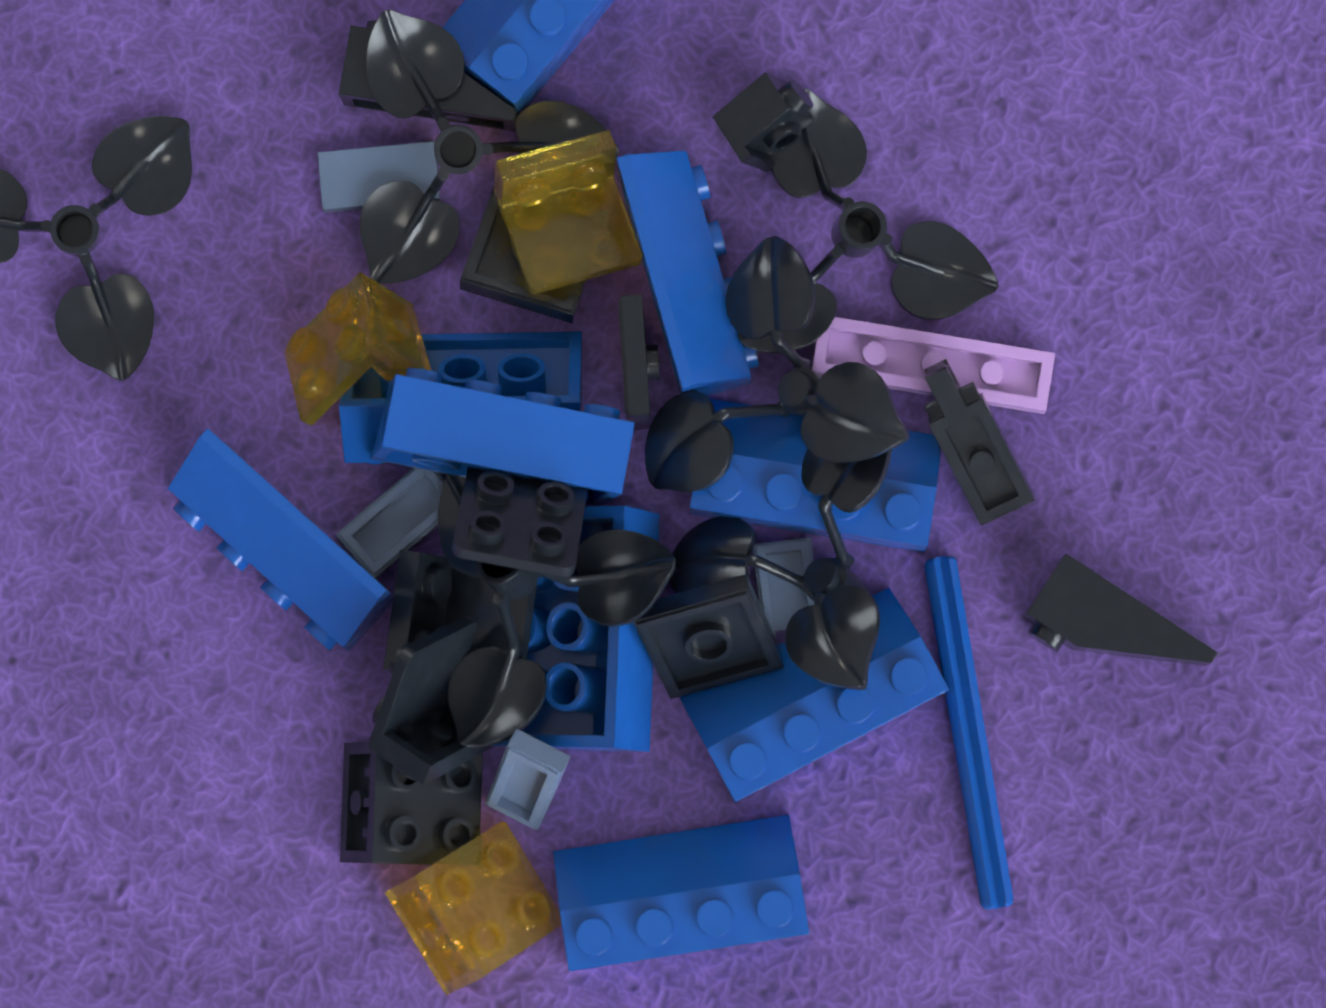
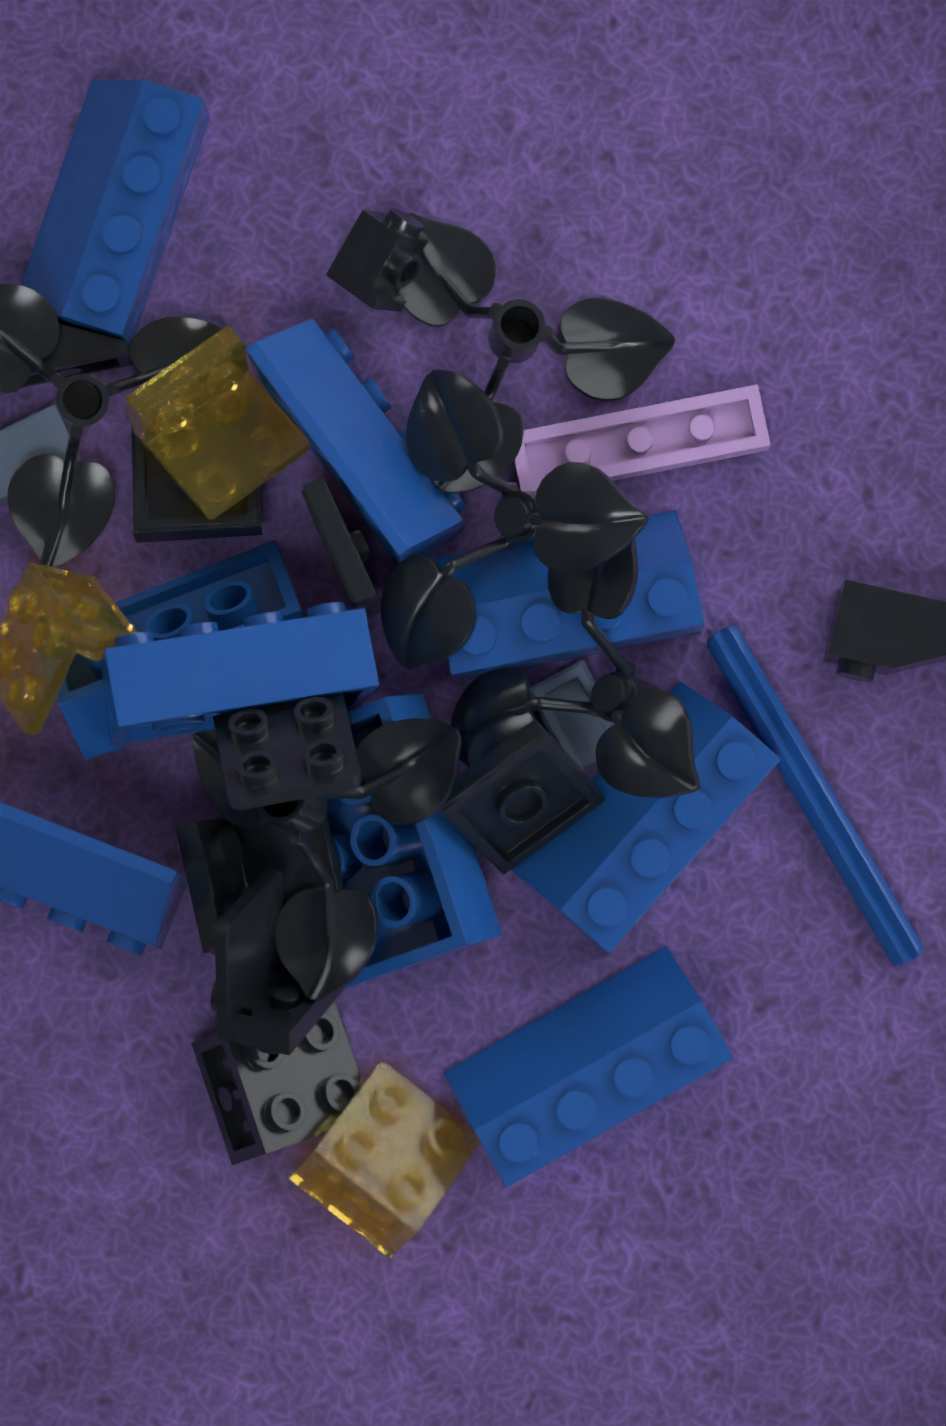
camera: 20 degrees left, 0 degrees up
sand blue tile [336,468,444,579] -> none
sand blue tile [485,729,571,830] -> none
black hinge [925,359,1035,526] -> none

